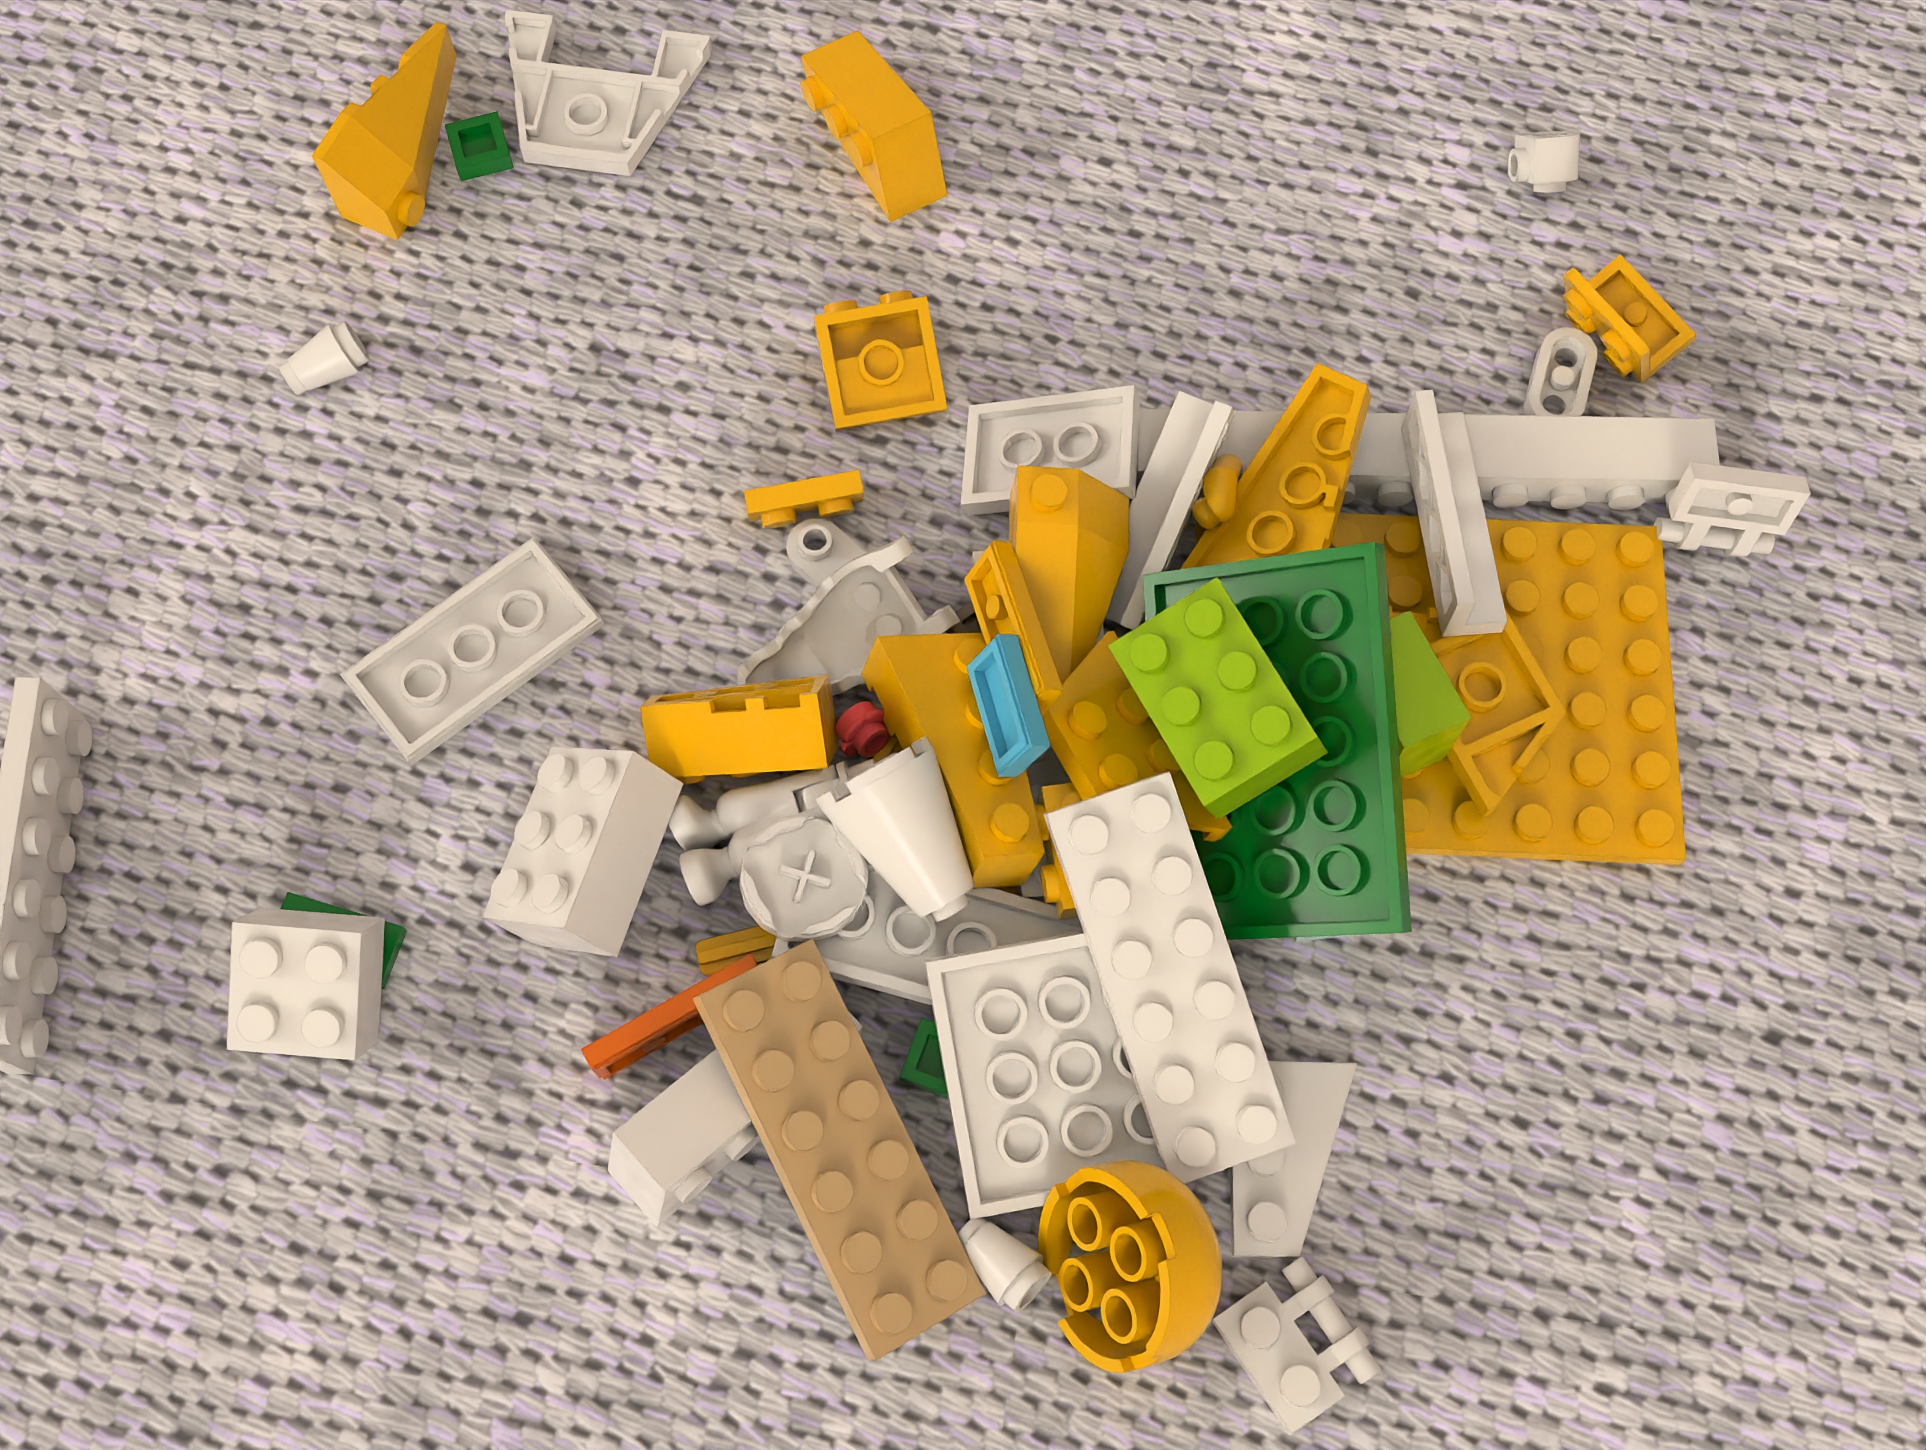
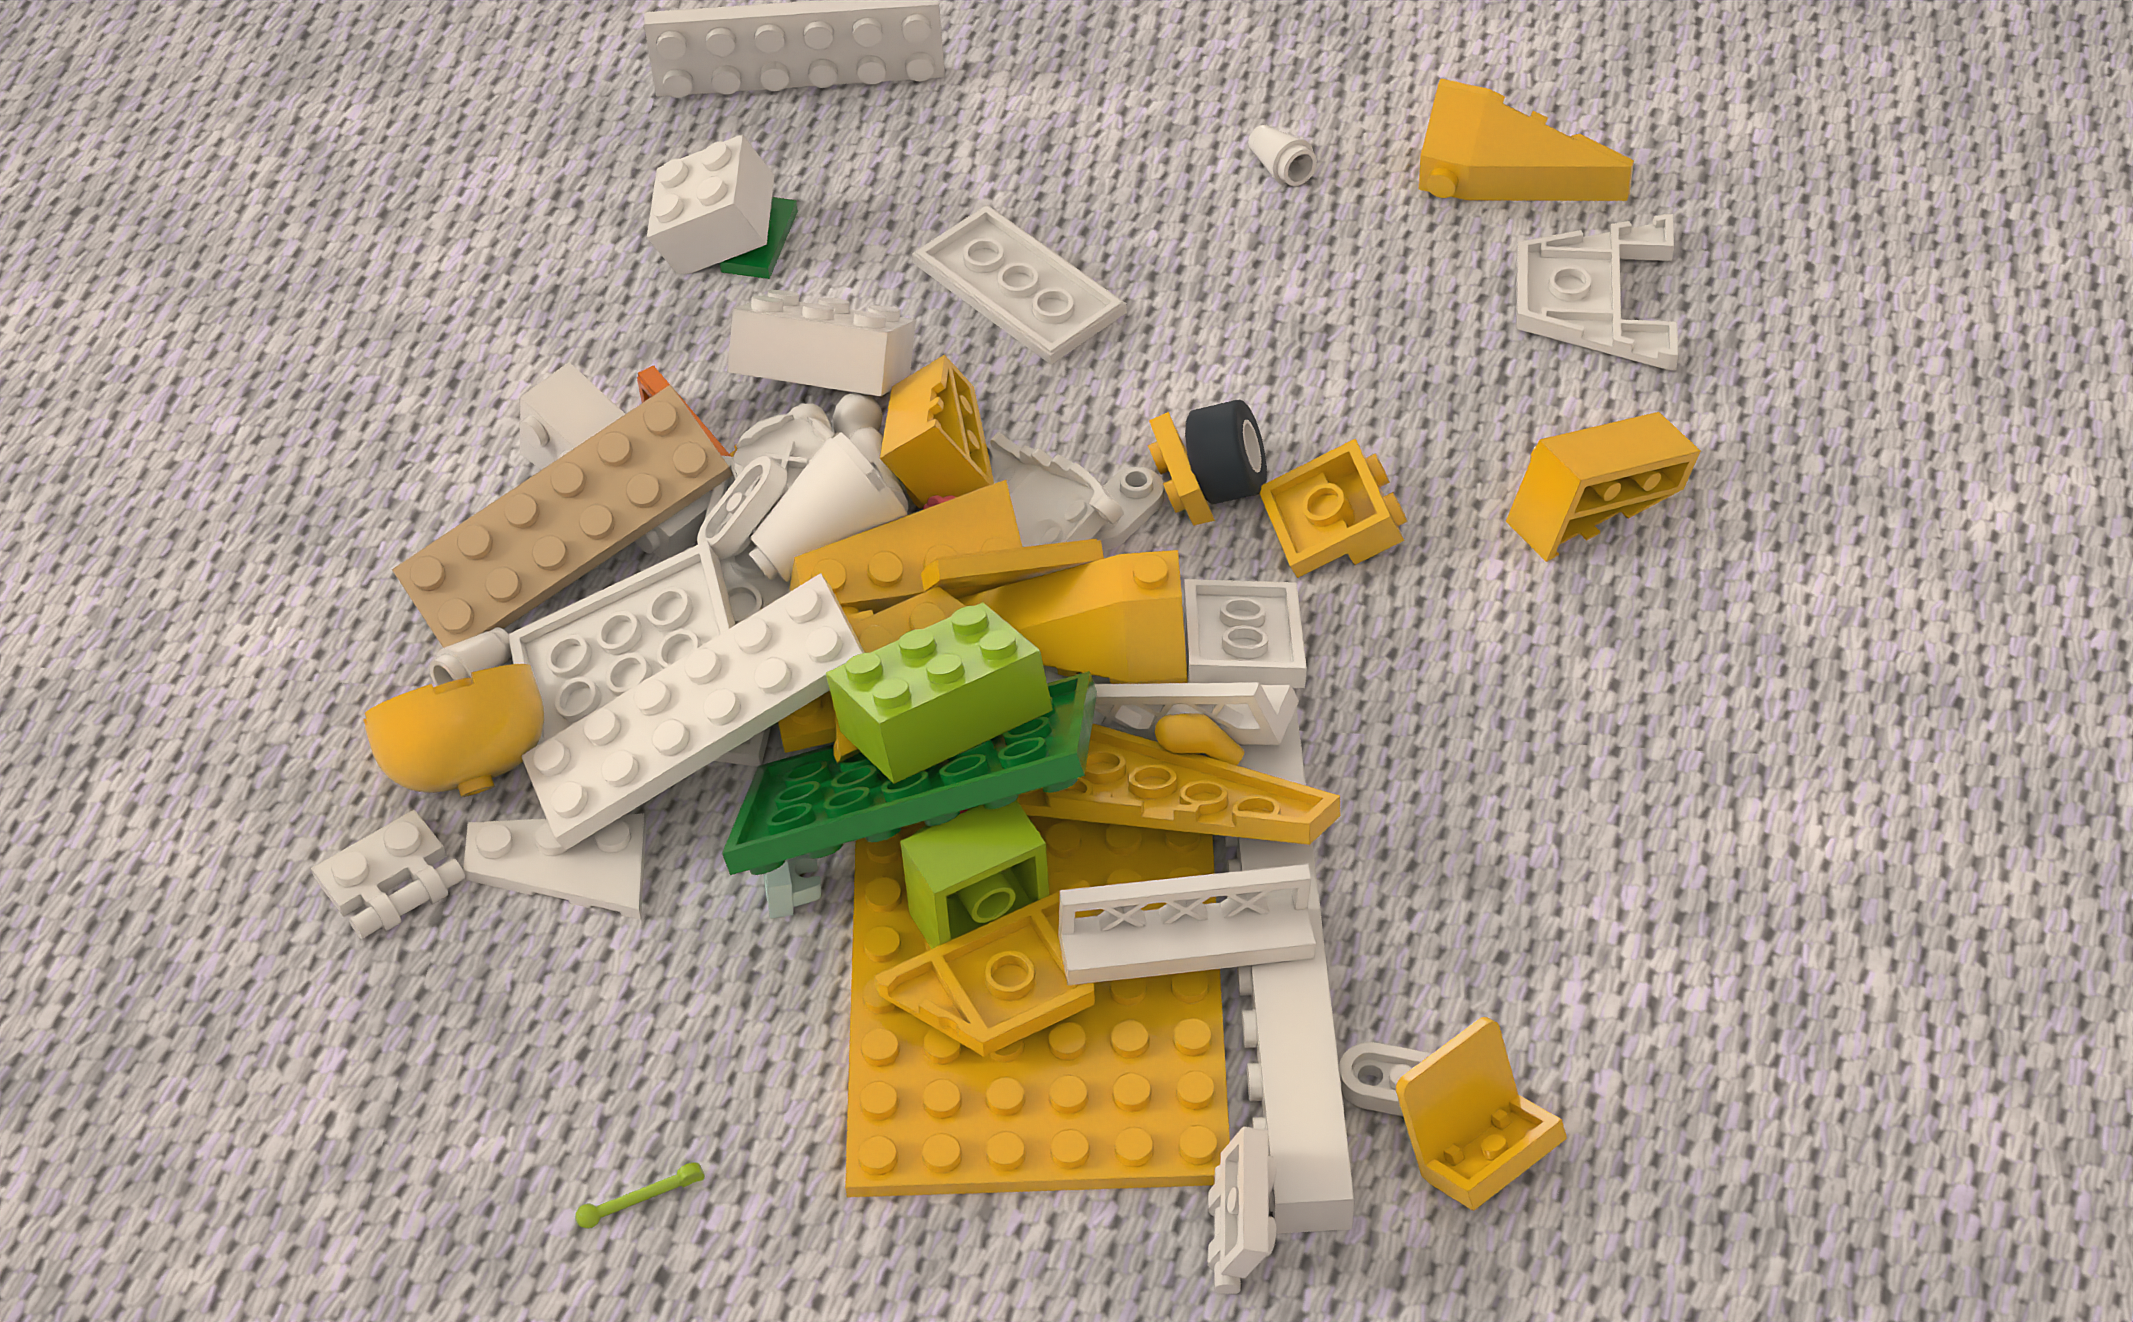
camera: 90 degrees right, 20 degrees down
green plate [445,111,514,181] -> none
medium azure tile [967,634,1050,777] -> none
white plate [1508,131,1580,193] -> none
none -> lime hinge [575,1162,705,1229]
none -> white plate [697,455,788,560]
none -> black wheel [1185,400,1267,504]

